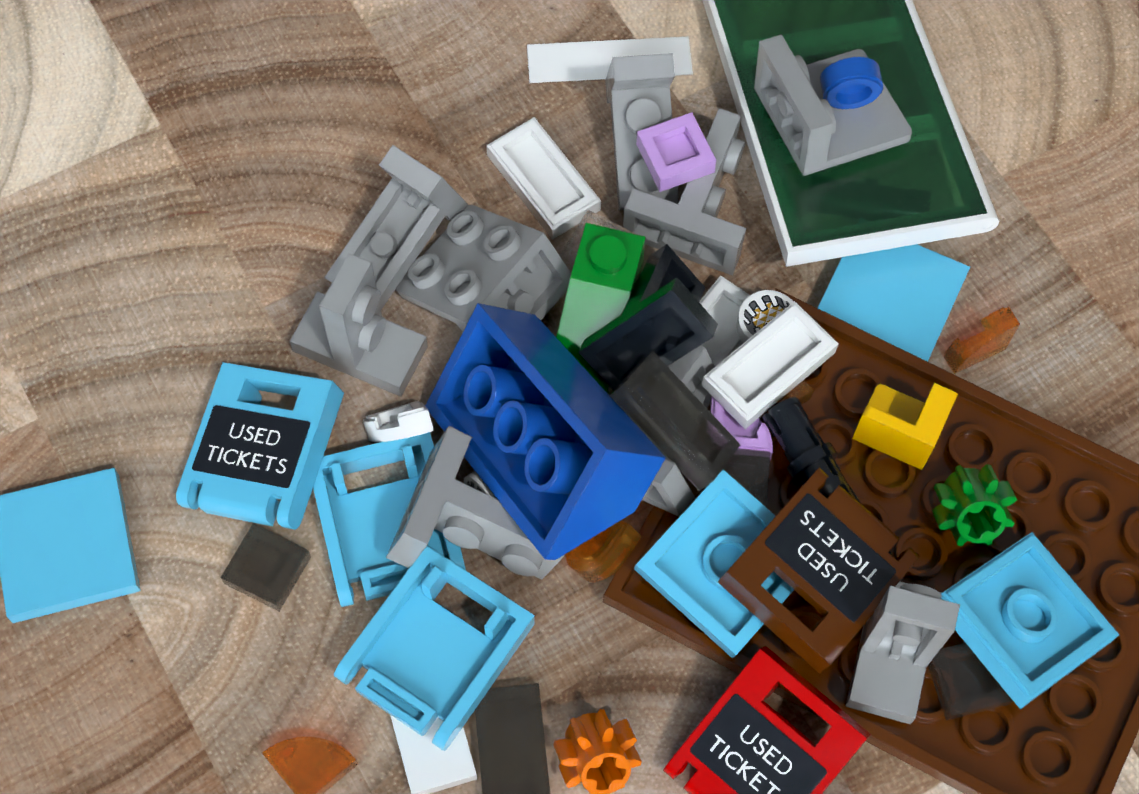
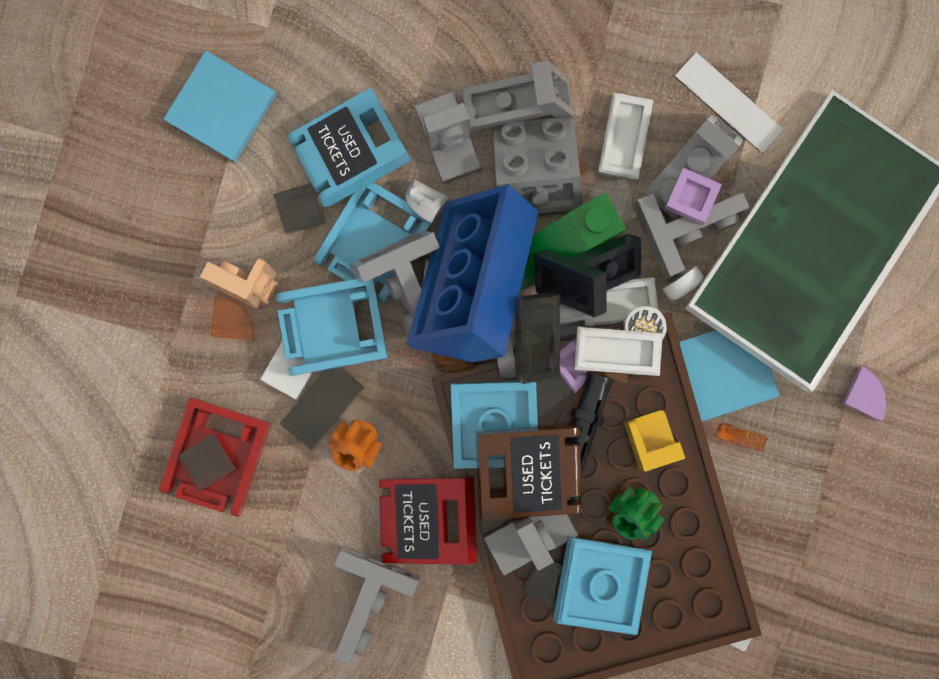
camera: 50 degrees right, 20 degrees up
light grey bracket [754,34,912,176] -> none
blue tile [820,57,883,109] -> none
none -> light nougat bracket [200,258,278,310]
none -> white tile [662,265,704,301]
none -> lavender tile [841,366,887,421]

